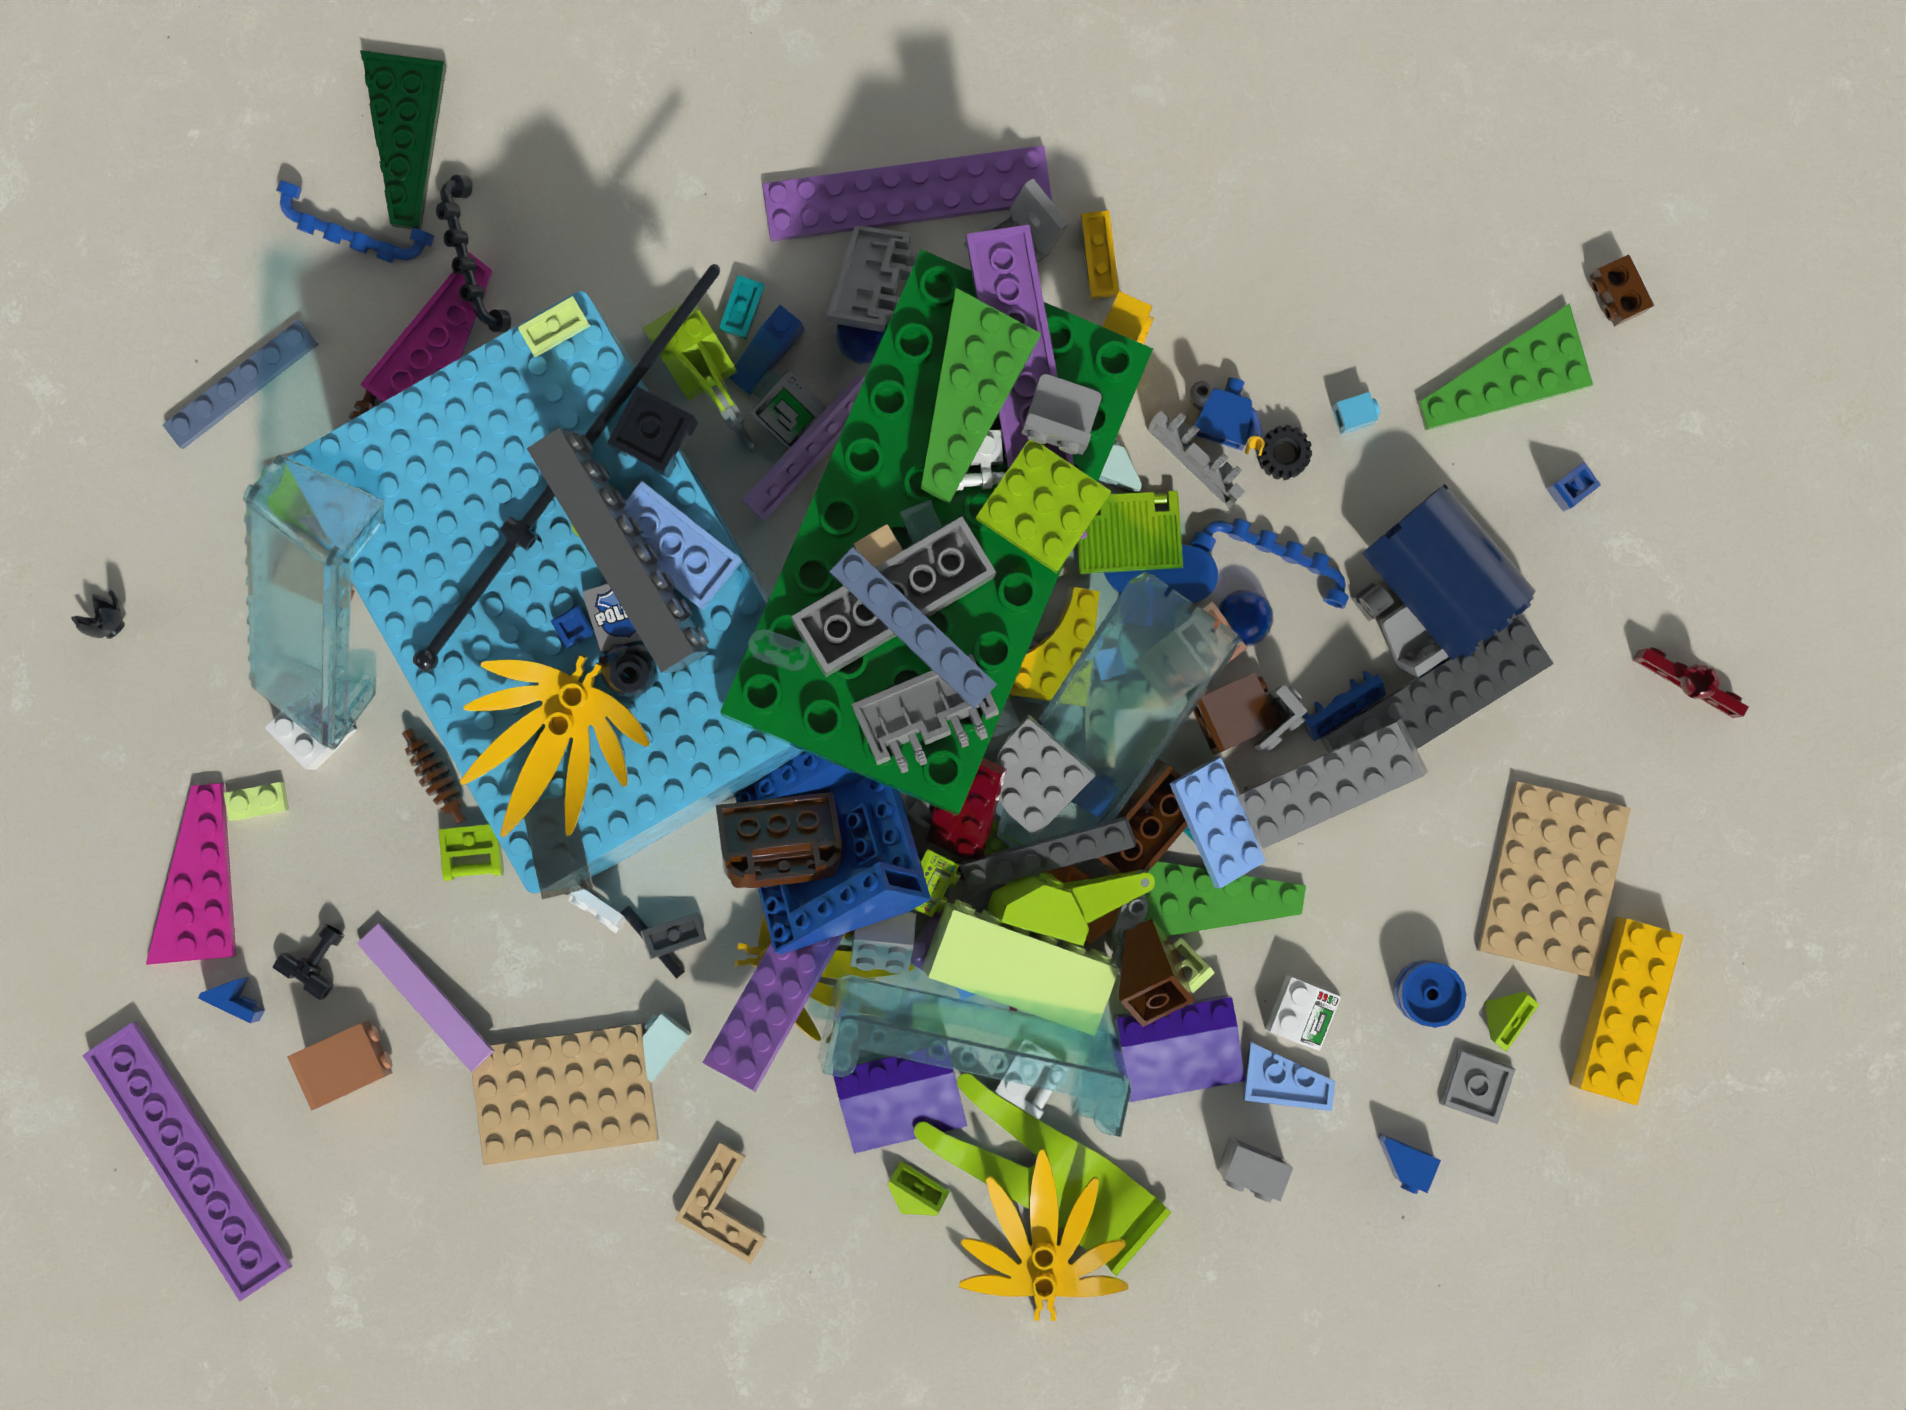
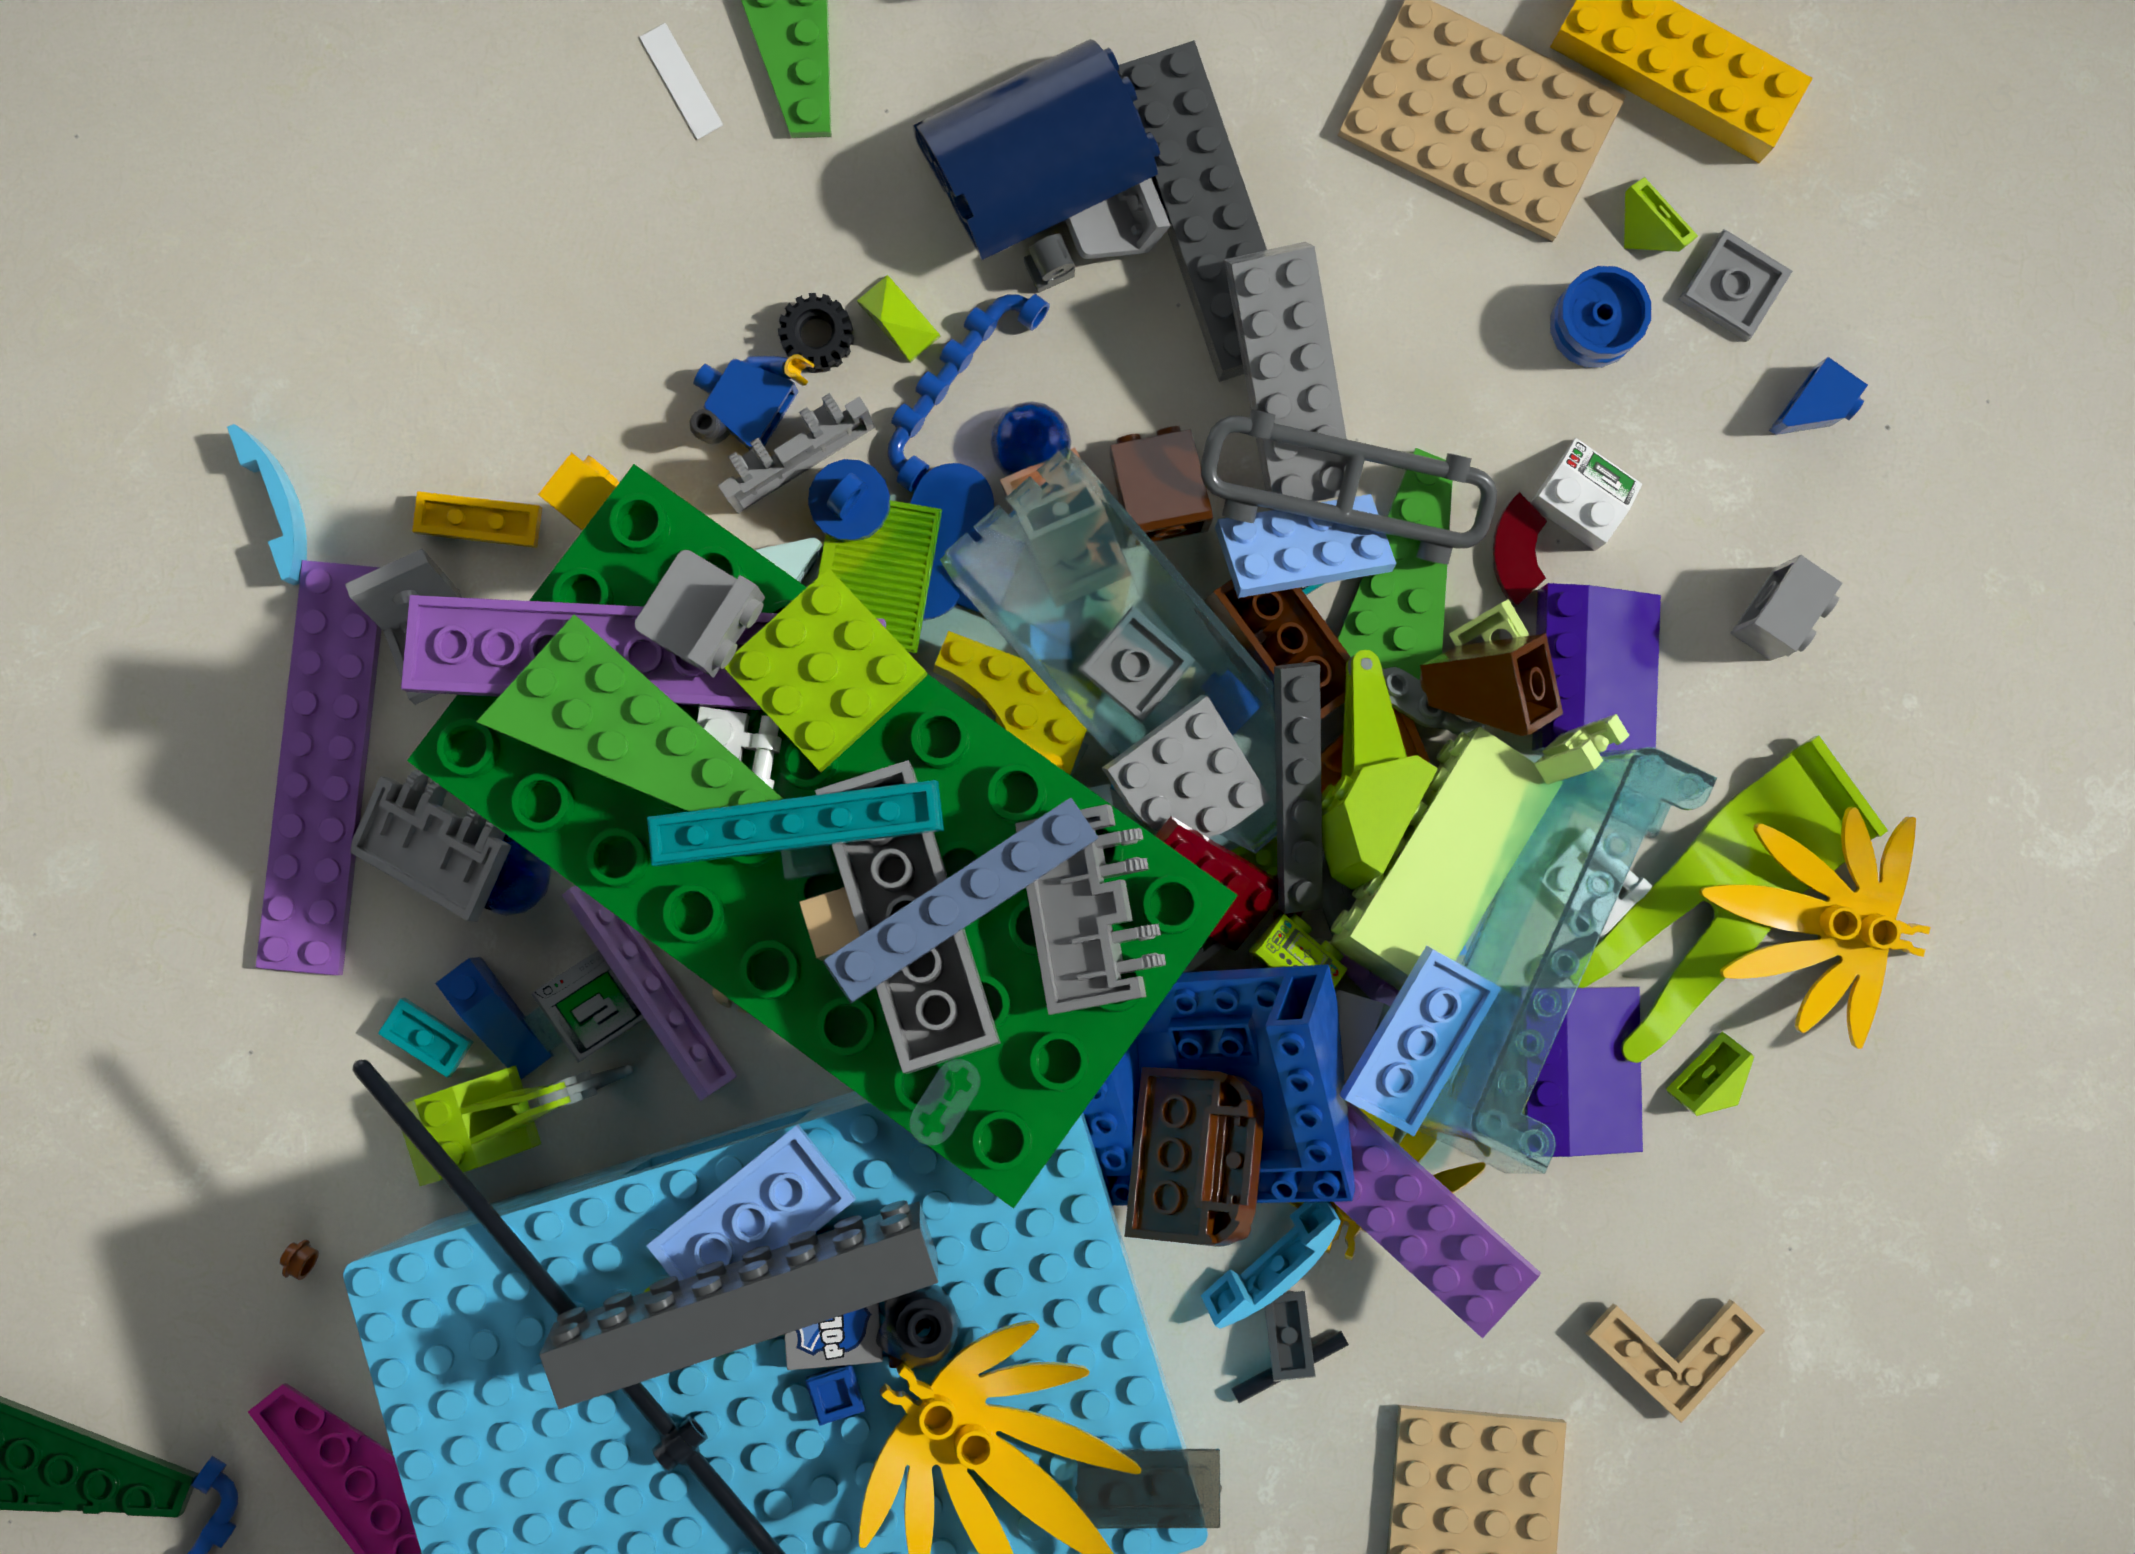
camera: 85 degrees left, 0 degrees up
black bar [436,175,511,333] -> none
yellowish green plate [517,296,590,357] -> none
white plate [568,884,626,934] -> none
black panel [607,387,698,479] -> none
light aqua slope [642,1012,692,1082] -> none
light blue wing [1243,1041,1335,1111] -> none
light grey bracket [1253,684,1307,751] -> none
blue plate [1302,670,1386,742] -> none
medium azure brick [1332,392,1380,435] -> none
none -> medium azure slope [227,424,307,586]
none -> dark orange plate [280,1240,319,1280]
none -> white sticker [639,23,723,140]
none -> teal tile [647,780,944,867]
none -> blue tile [808,459,890,542]
none -> lime slope [857,275,941,363]
none -> light grey tile [1077,606,1195,724]
none -> dark grey bar [1200,409,1497,564]
none -> medium azure slope [1201,1202,1341,1329]
none -> light blue plate [1339,945,1501,1136]
none -> dark red tile [1493,492,1547,608]
none -> yellowish green brick [1534,714,1629,785]

